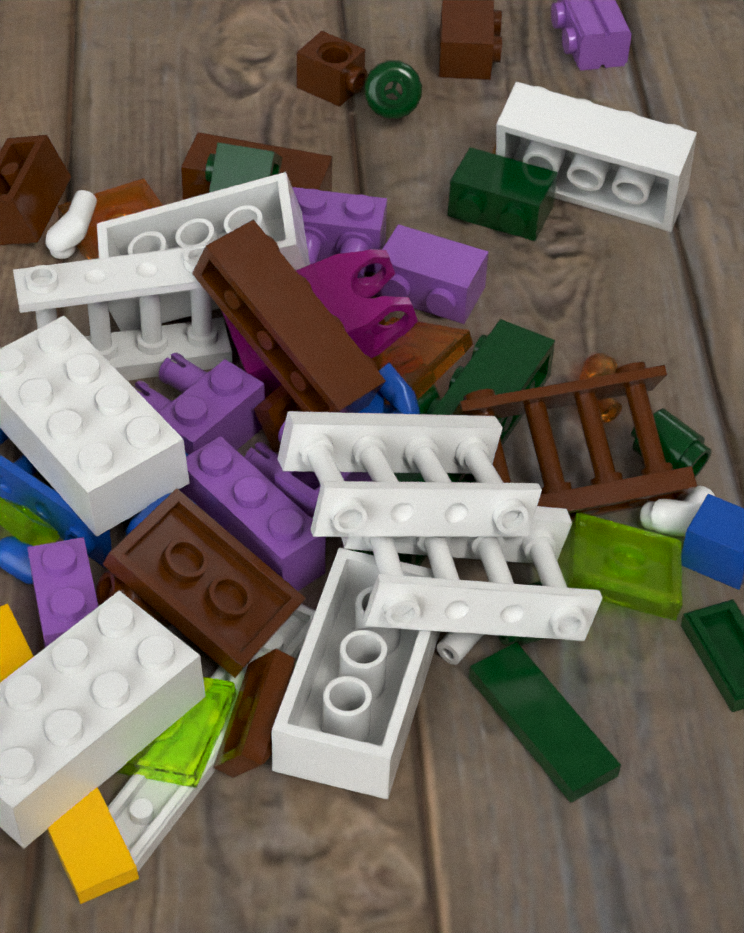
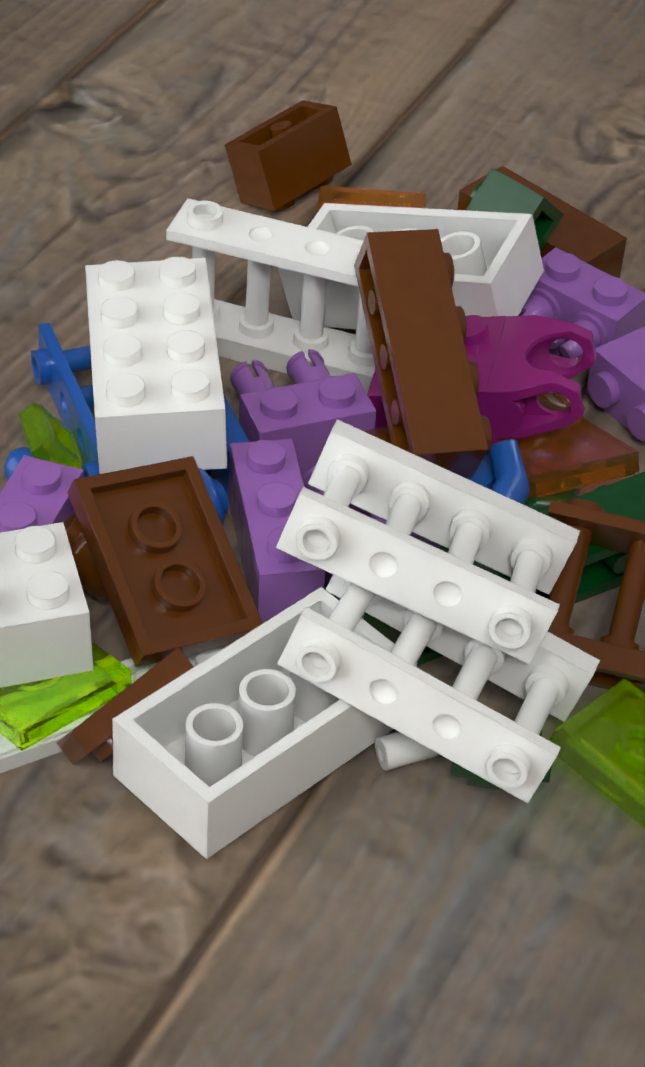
camera: 30 degrees right, 5 degrees down
white arm [45,190,97,259] -> none
dark green tile [468,642,621,803] -> none

